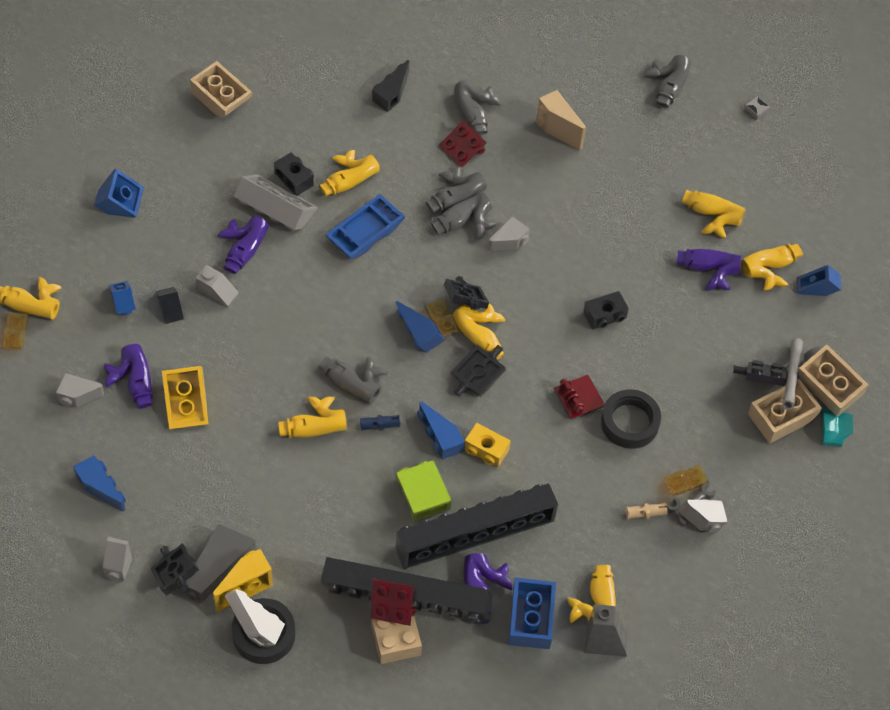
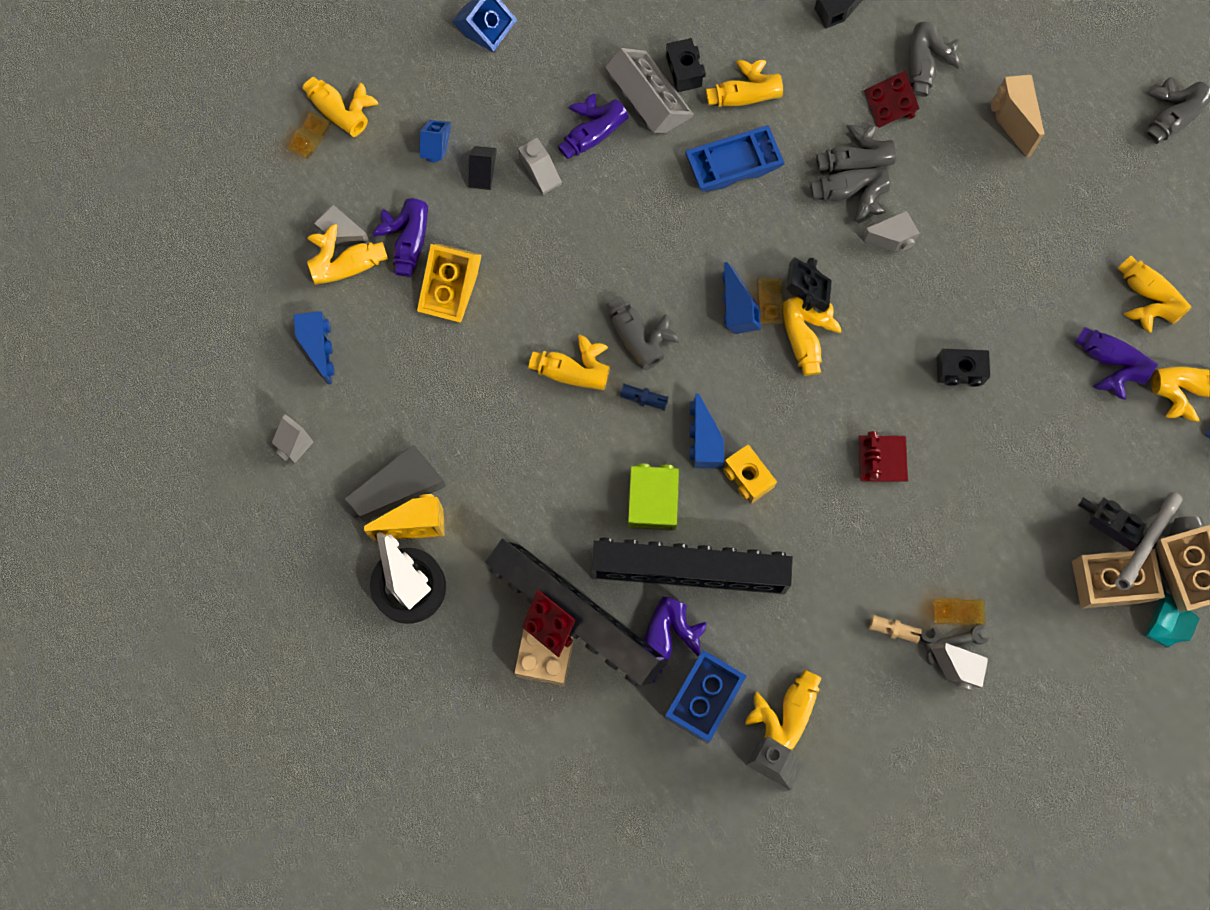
camera: 30 degrees right, 15 degrees up
black plate [150,543,199,596] -> none
black plate [451,345,506,398] -> none
black tyre [601,389,661,449] -> none
none -> yellow piece [307,224,388,285]

